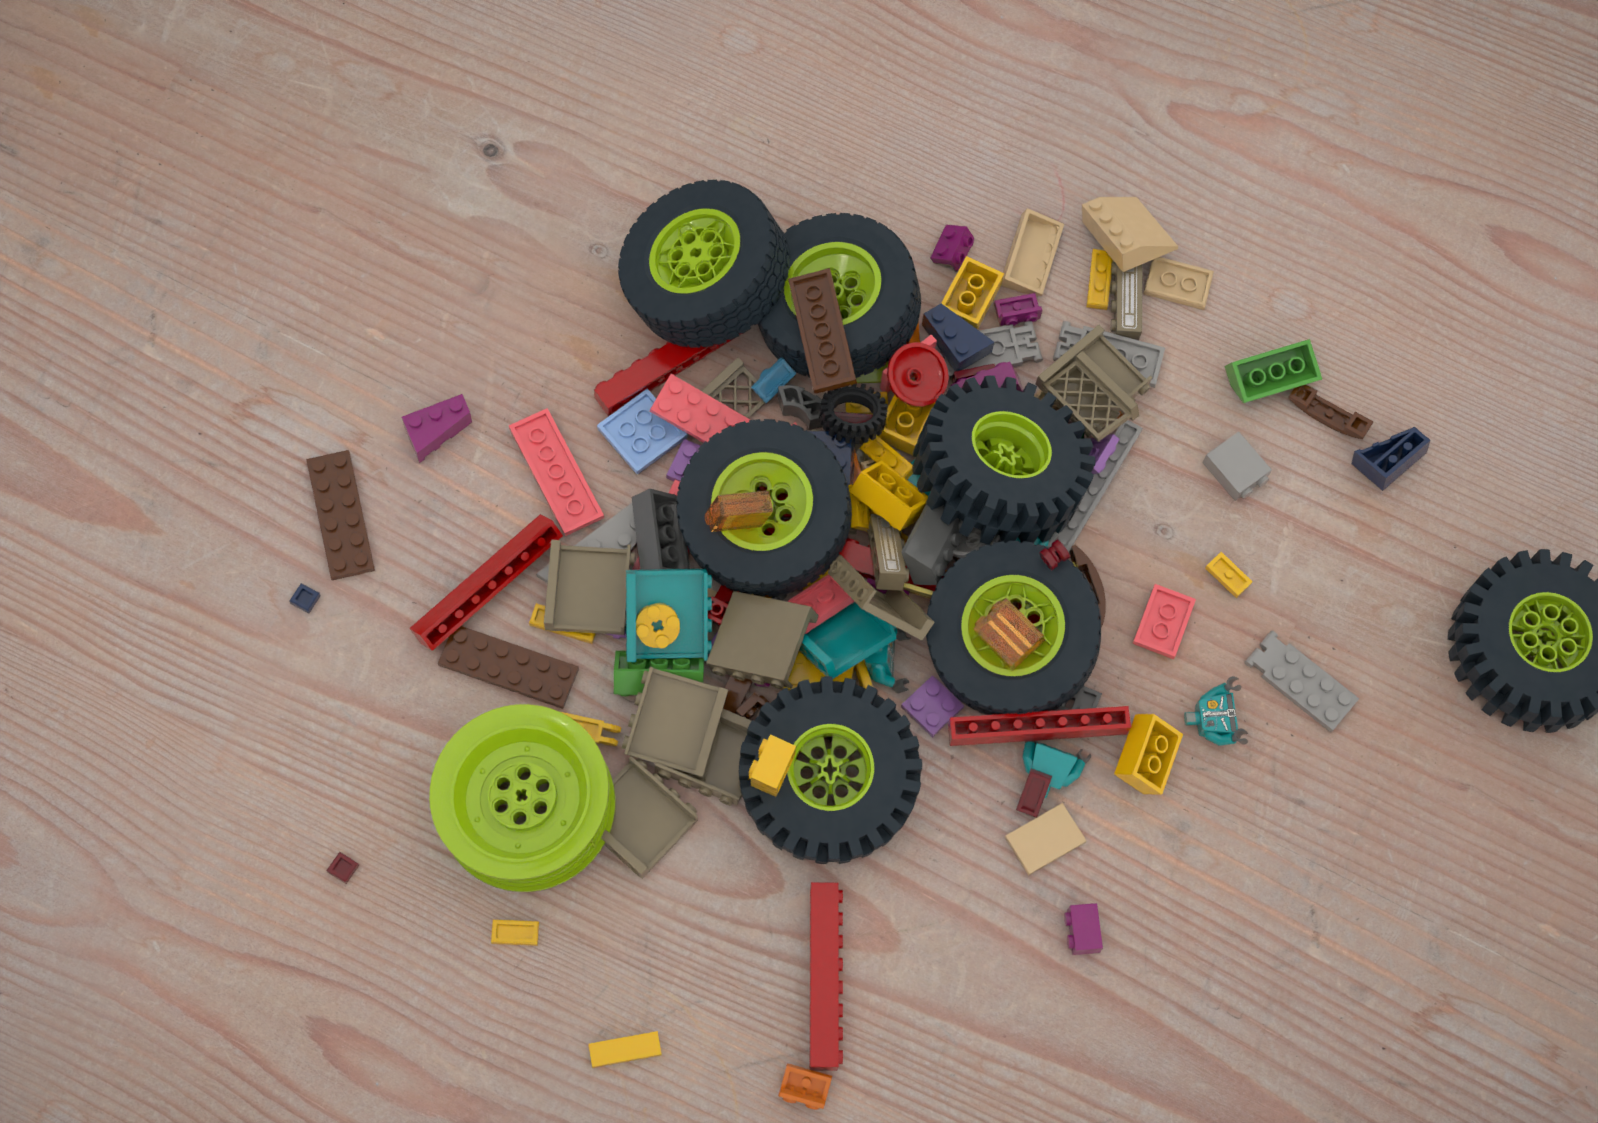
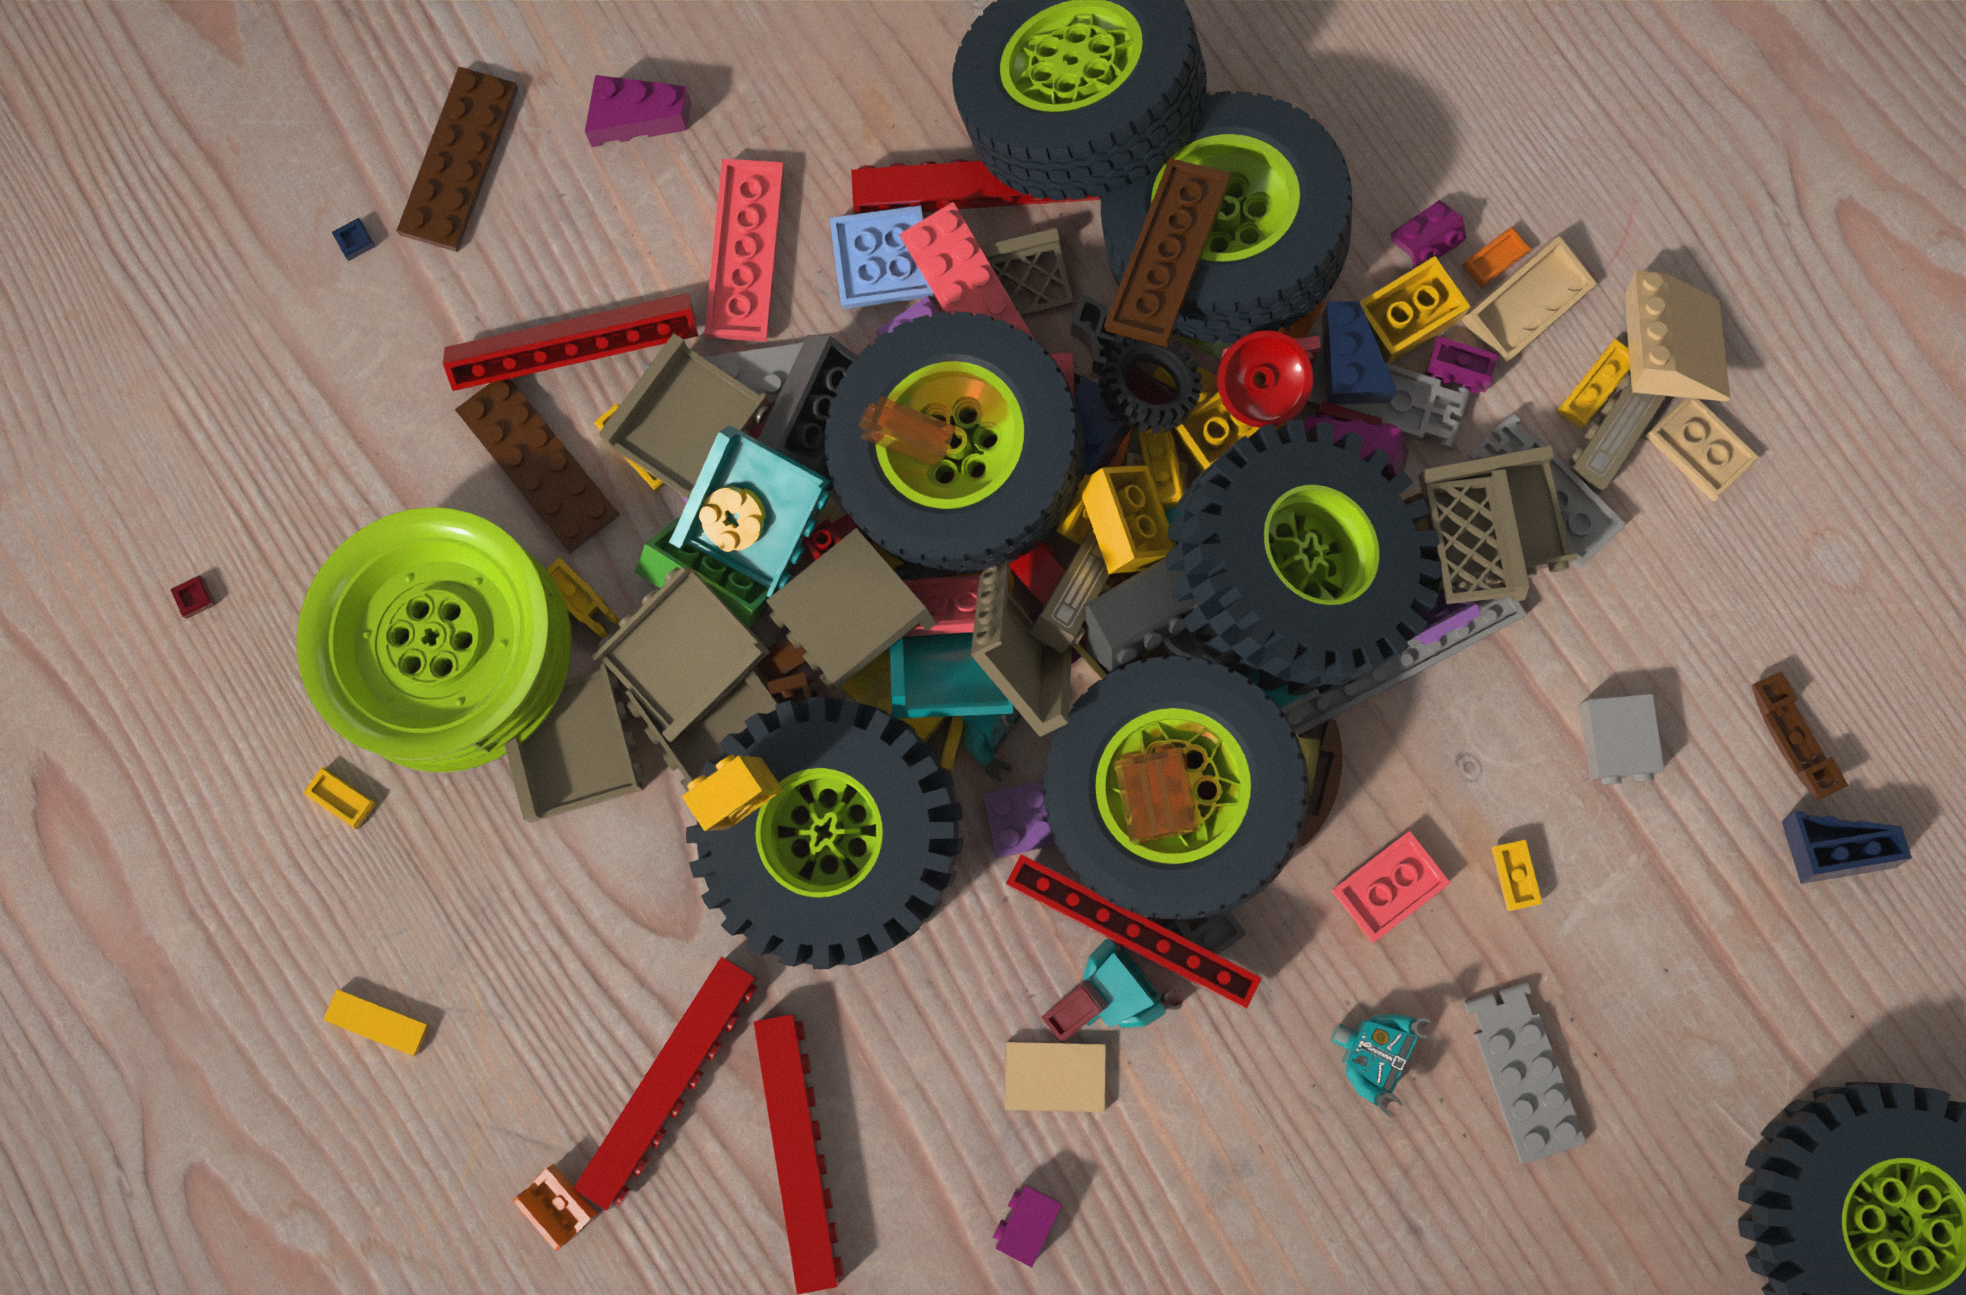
camera: 40 degrees right, 10 degrees up
dark azure tile [751,358,796,403] -> none
dark red wheel [1039,539,1070,570] -> none
yellow brick [1114,714,1183,795] -> none
bright green slope [1224,339,1322,403] -> none
none -> red brick [753,1014,844,1295]
none -> orange tile [1462,227,1532,289]

